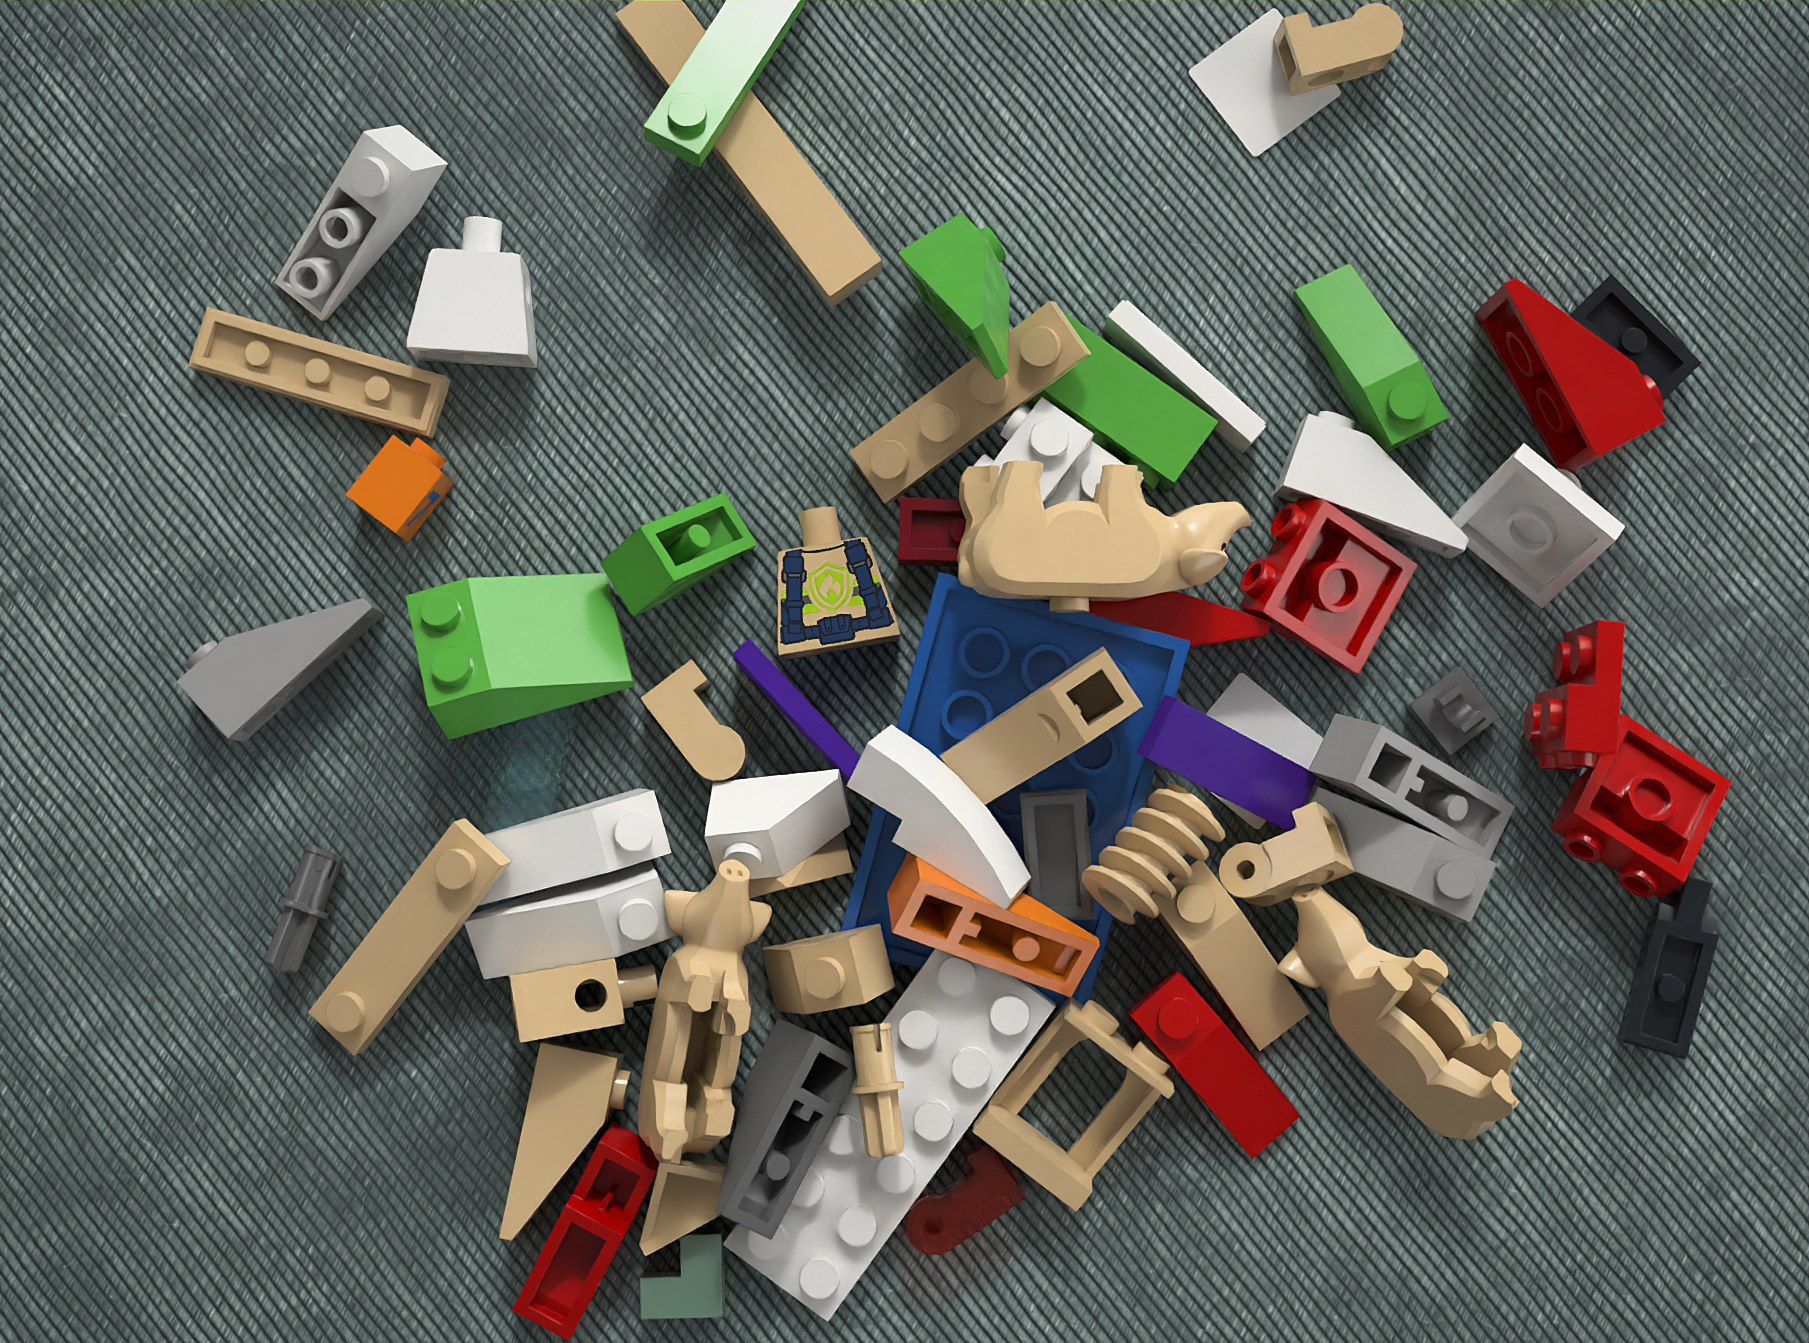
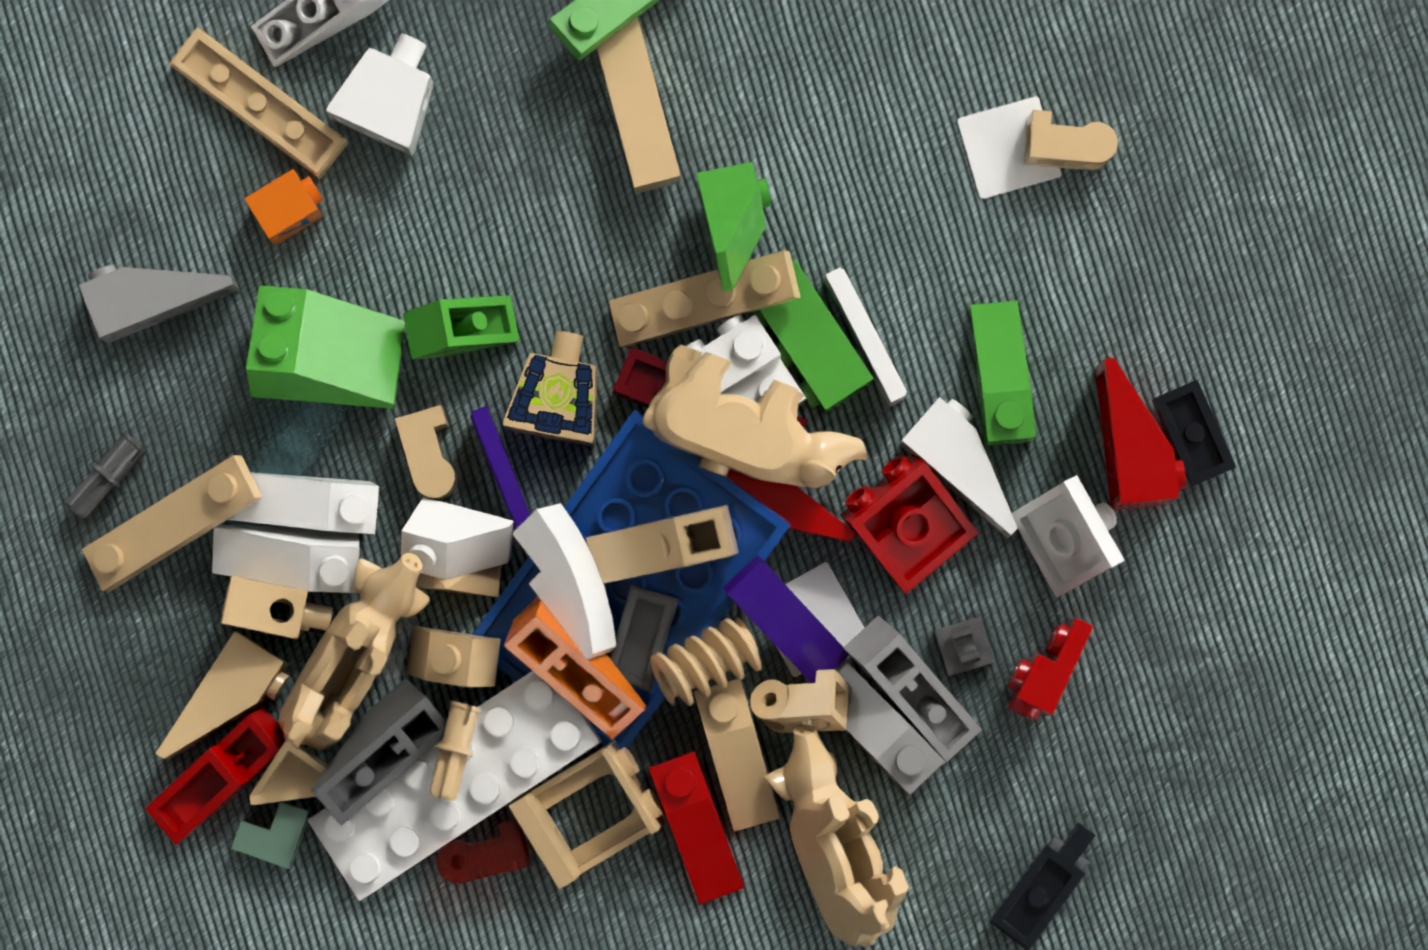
camera: 25 degrees right, 0 degrees up
red plate [1551,713,1731,898] -> none

